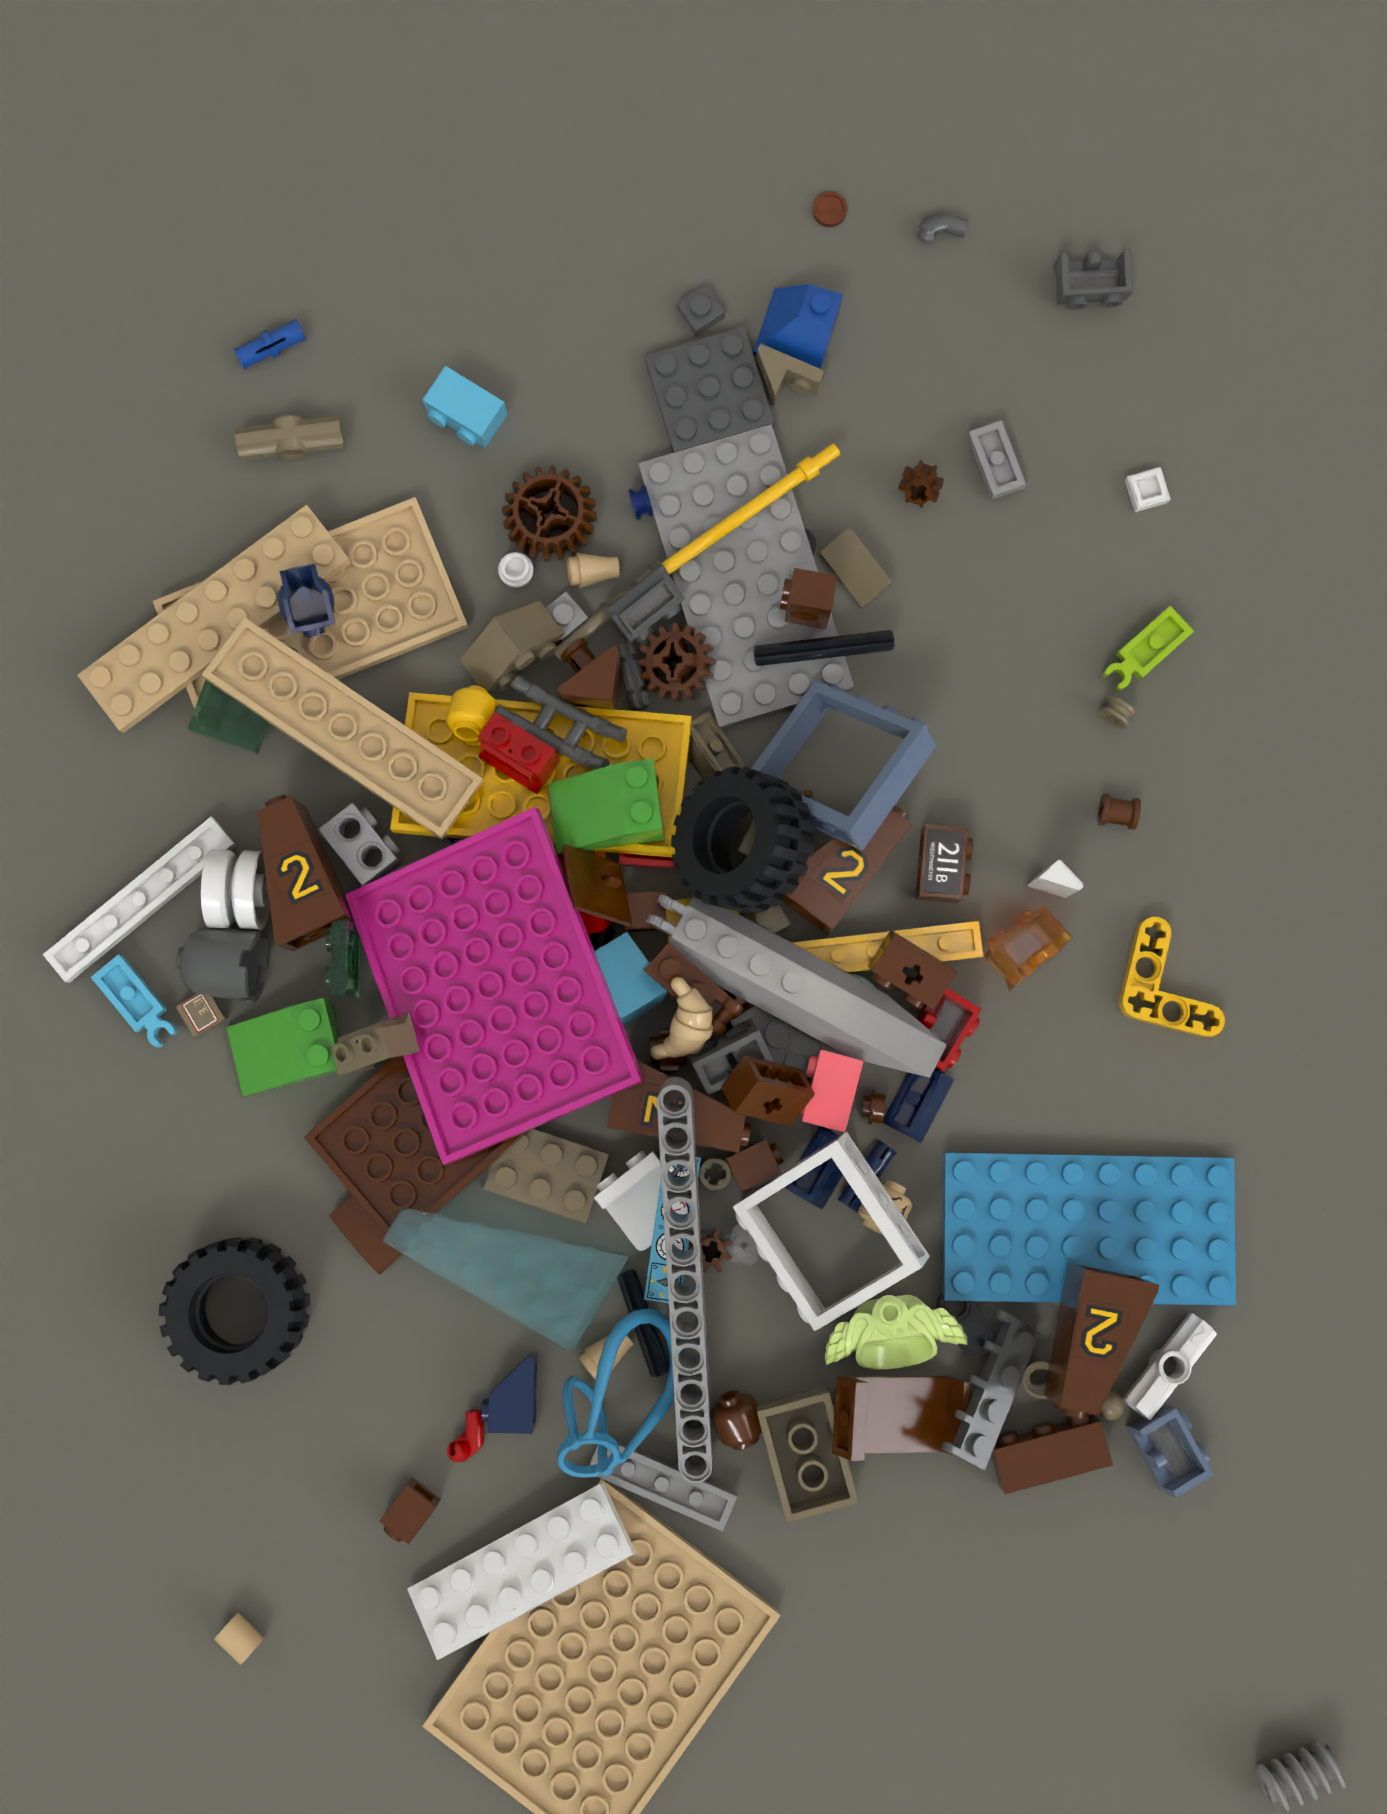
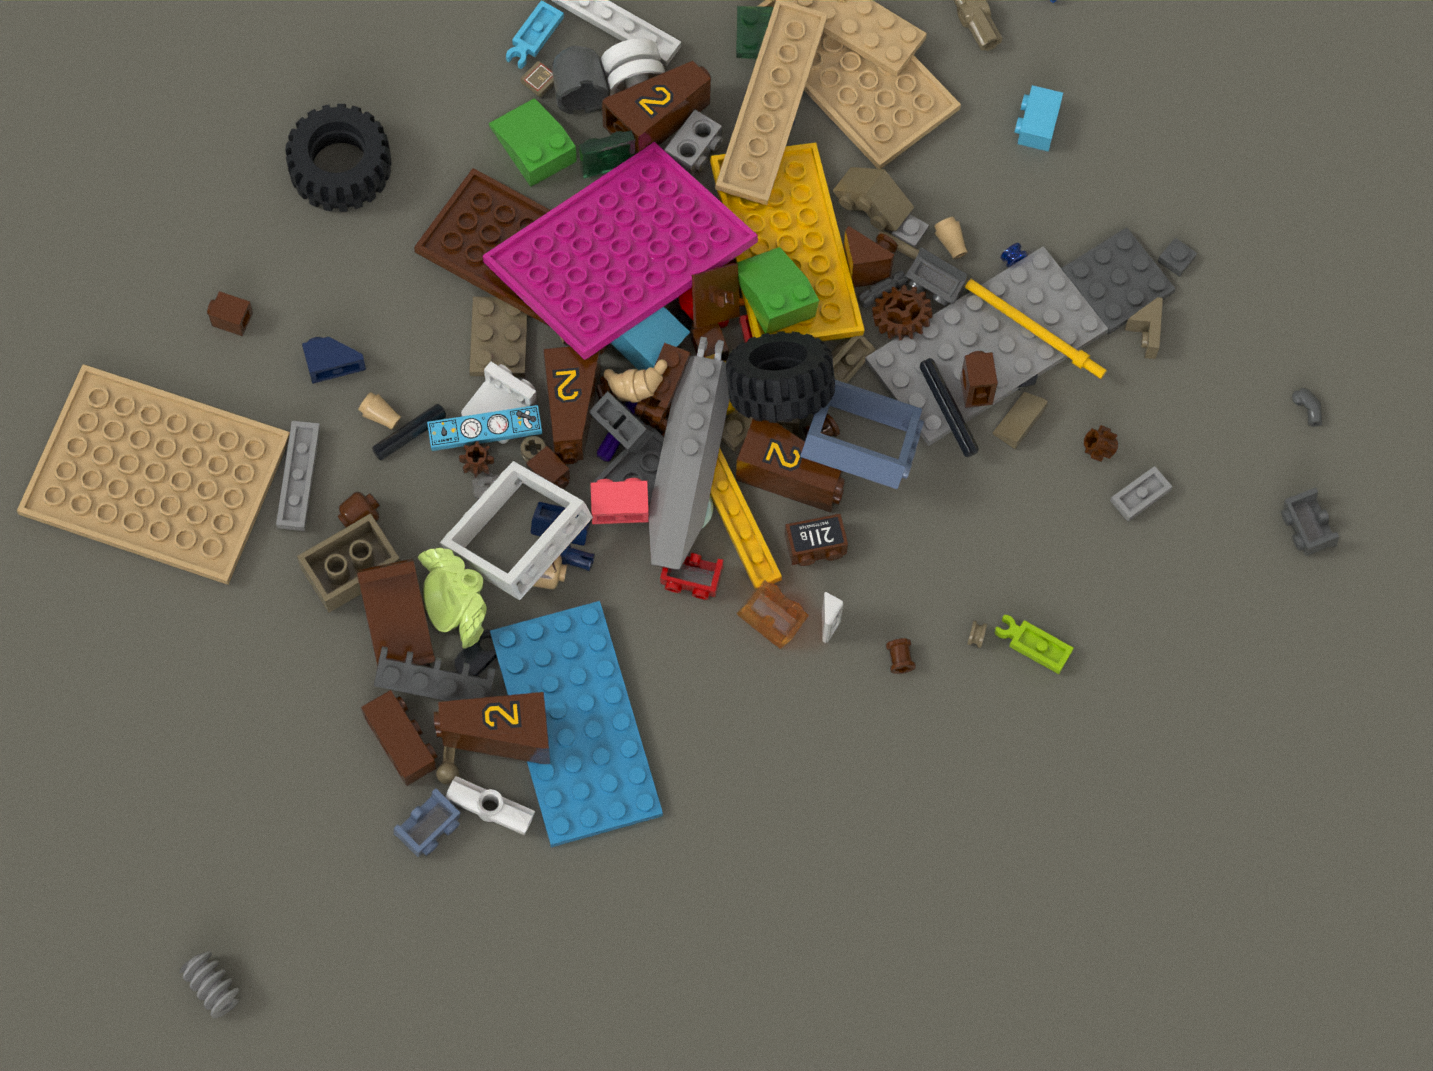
camera: 70 degrees right, 15 degrees down
tan beam [214,1612,264,1665] -> none
dark blue hand [277,563,335,637] -> none
reddish brown slope [329,1195,408,1274] -> none
dark tan window [331,1012,420,1076] -> none
clear light blue wing [382,1207,629,1352] -> none
white plate [407,1483,636,1660] -> none
yellow head [446,685,497,741] -> none
red arm [446,1409,484,1462] -> none
red window [477,712,560,795] -> none
dark grey piece [495,674,627,770] -> none
white plate [498,552,534,588] -> none
reddish brown gear [502,465,597,562] -> none
dark azure animal [557,1308,684,1478] -> none
light grey beam [657,1077,713,1483] -> none
reddish brown brick [721,1055,815,1126] -> none
blue slope [753,284,843,369] -> none
copper piece [813,191,847,227] -> none
reddish brown plate [861,1089,886,1125] -> none
reddish brown brick [868,930,957,1009] -> none
dark blue slope [883,1069,954,1143] -> none
yellow beam [1119,917,1225,1037] -> none
white tile [1125,467,1171,512] -> none

